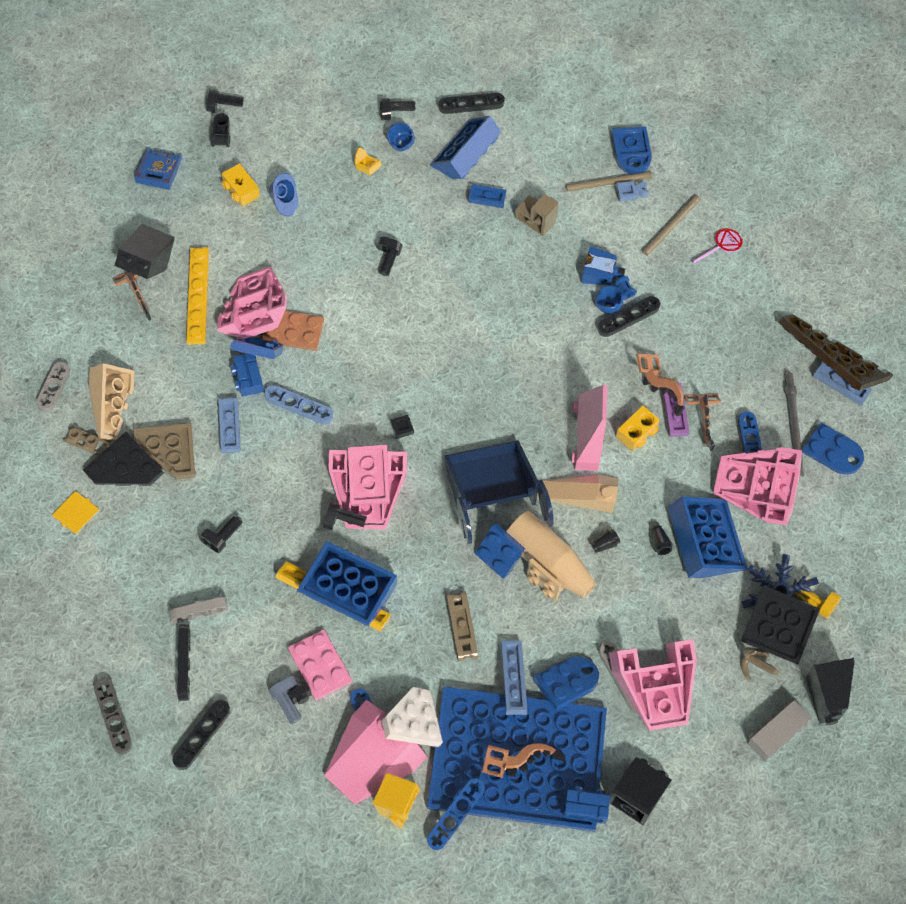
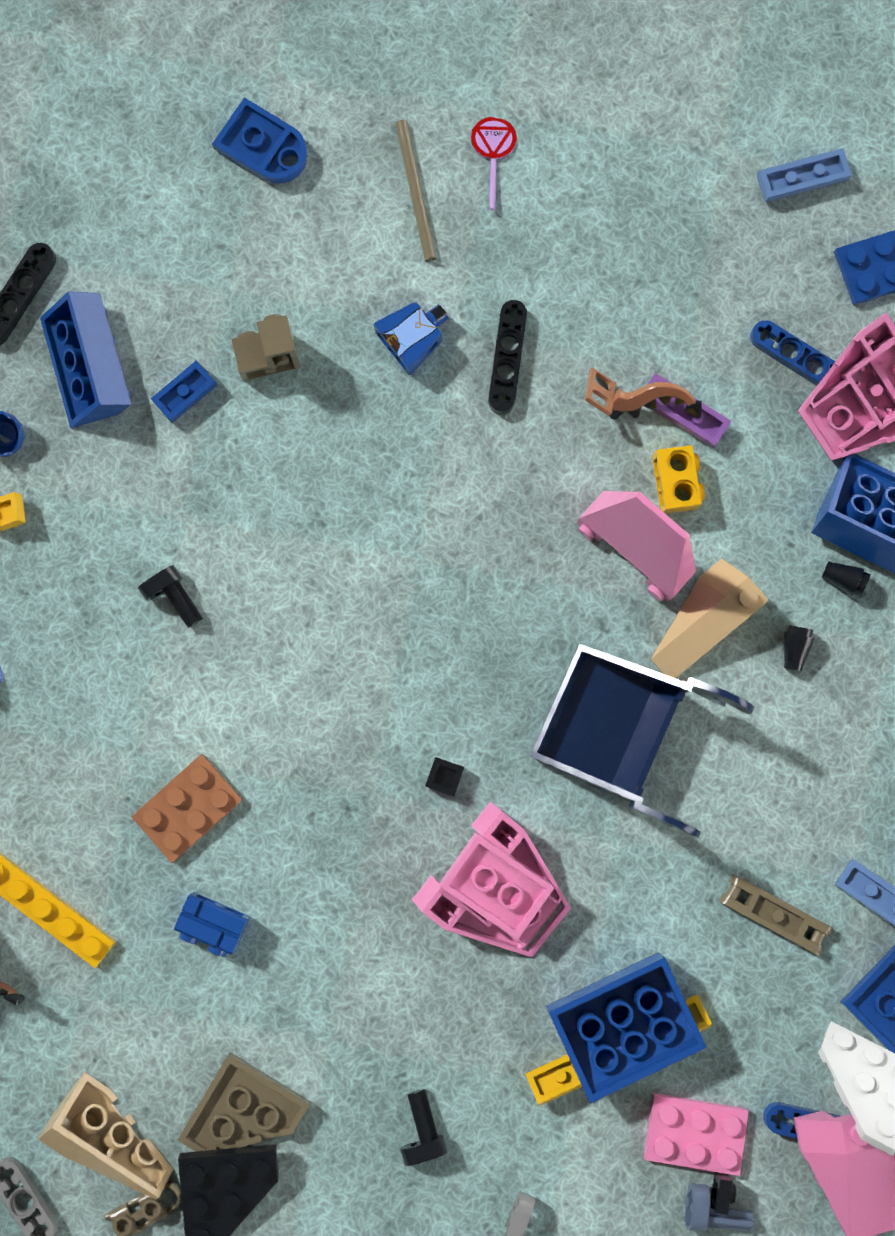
camera: 50 degrees left, 20 degrees up
bright pink wedge [217,266,287,339] -> none
medium blue plate [219,398,241,453] -> none
blue container [230,337,284,359] -> none
medium blue beam [265,385,333,425] -> none
black piece [323,502,367,530] -> none
blue plate [475,523,525,579] -> none
tan piece [506,511,596,601] -> none
dark tan piece [566,171,652,192] -> none
blue hair [595,285,623,314] -> none
blue bush [614,276,637,300] -> none
medium blue plate [616,181,649,201] -> none
nougat piece [684,393,721,451] -> none
dark brown wing [779,314,893,391] -> none
flat silver bar [785,373,804,476] -> none

